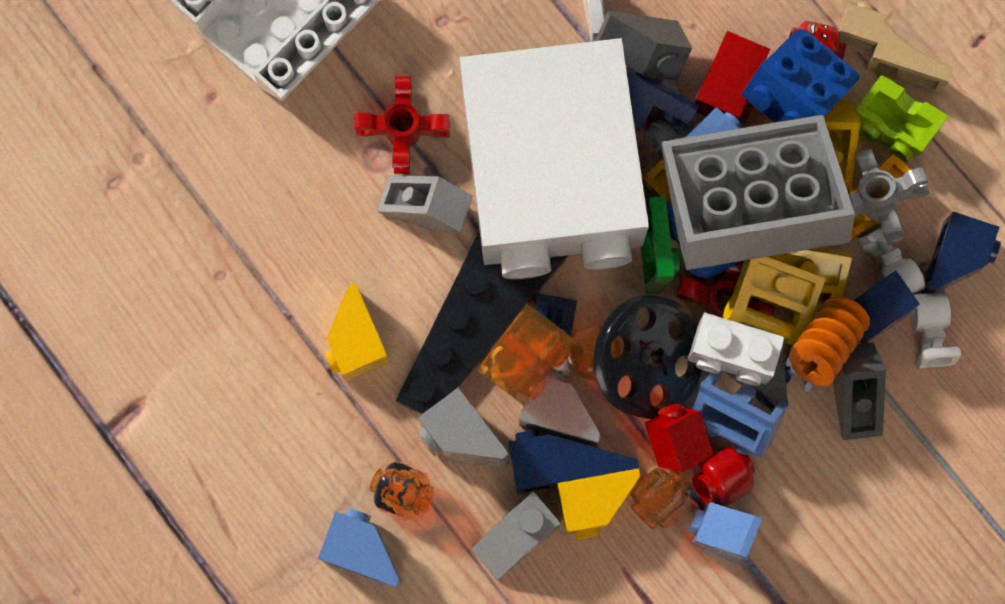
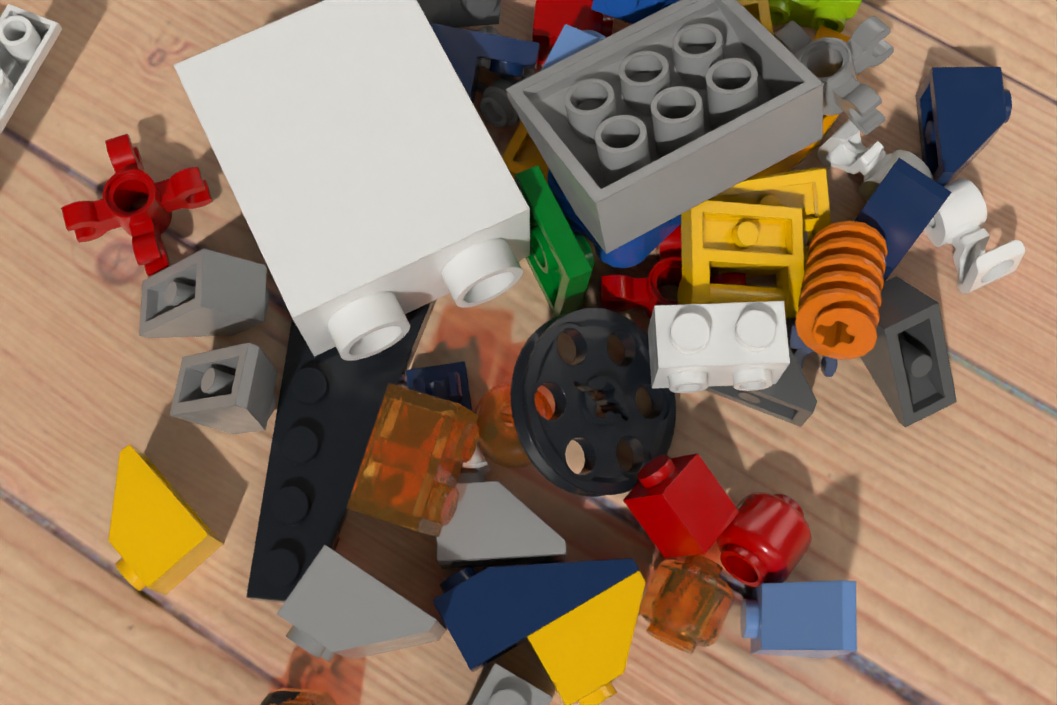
camera: 20 degrees left, 5 degrees down
medium blue window [692,371,789,458] -> none
none -> light grey slope [169,342,278,434]

